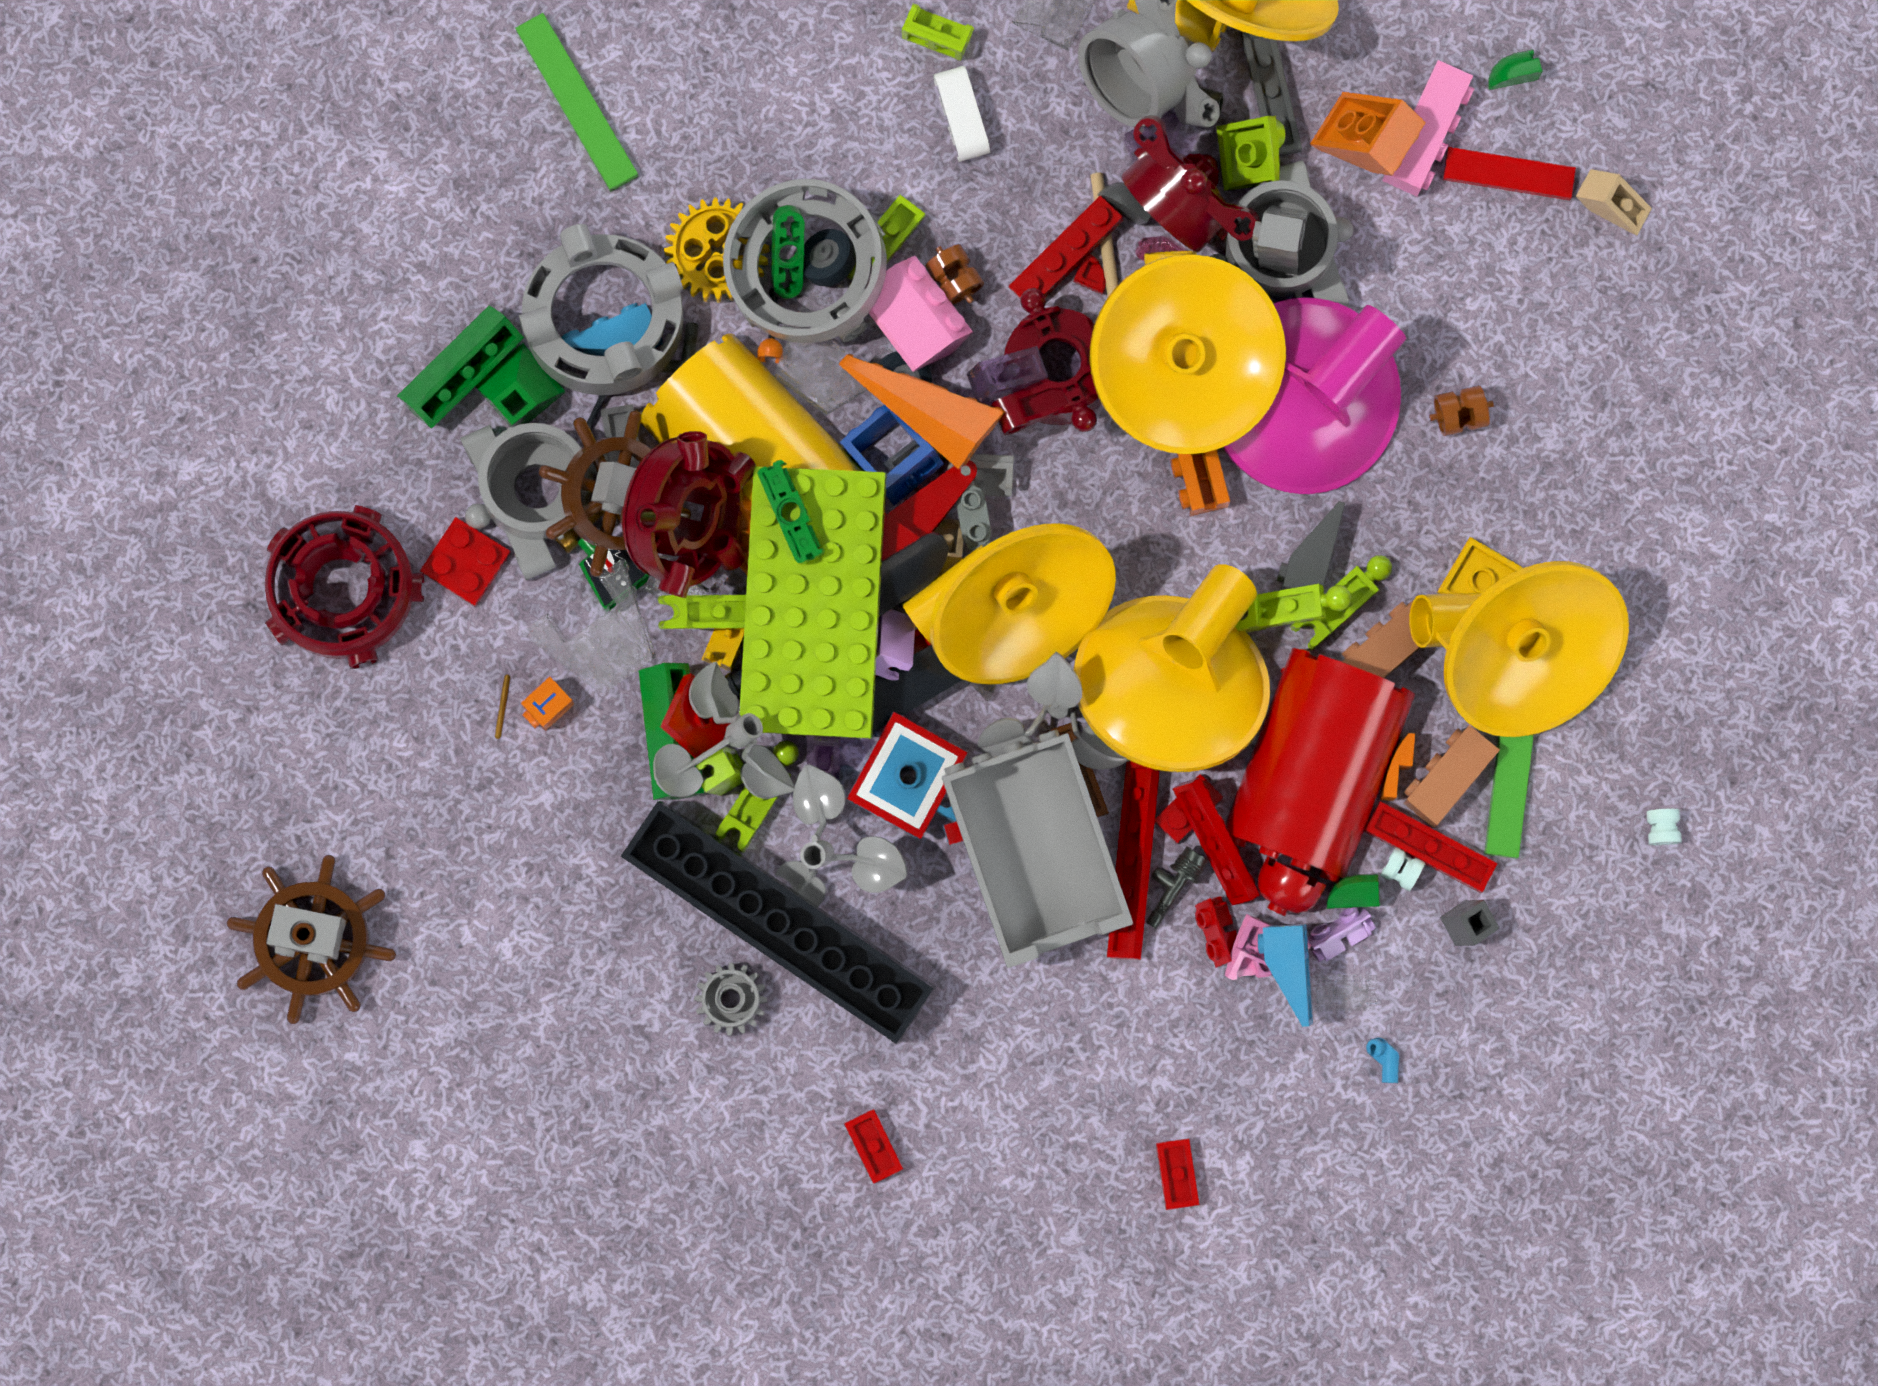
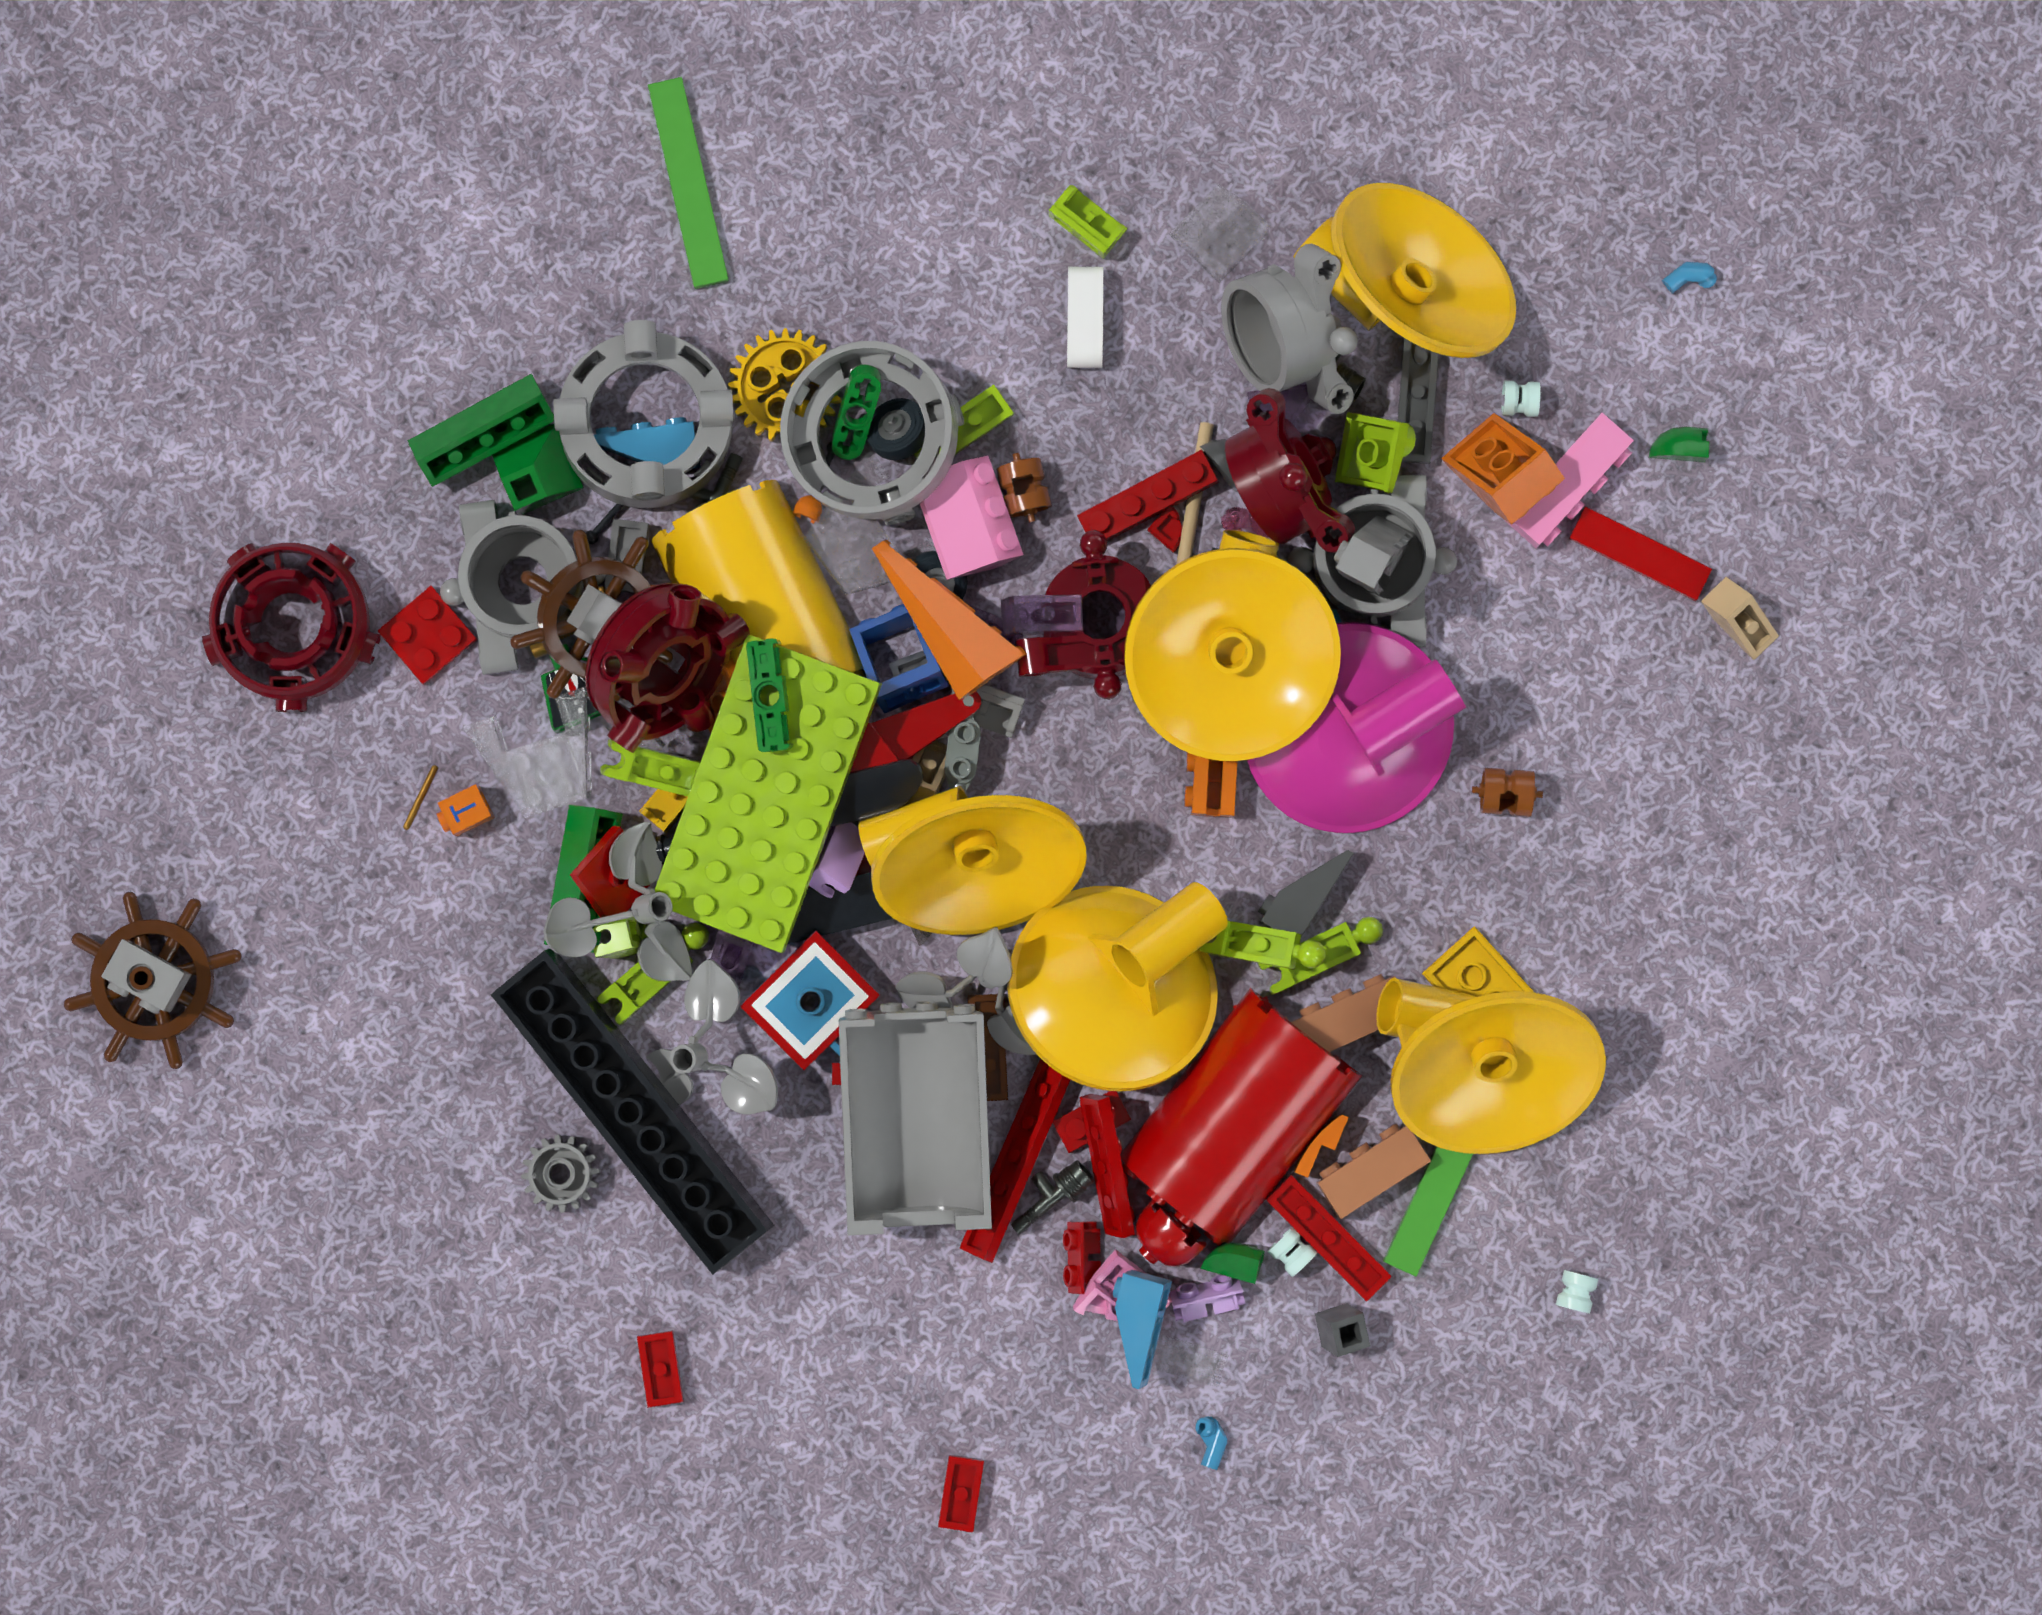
camera: 25 degrees right, 5 degrees up
none -> light aqua wheel [1501,380,1540,417]

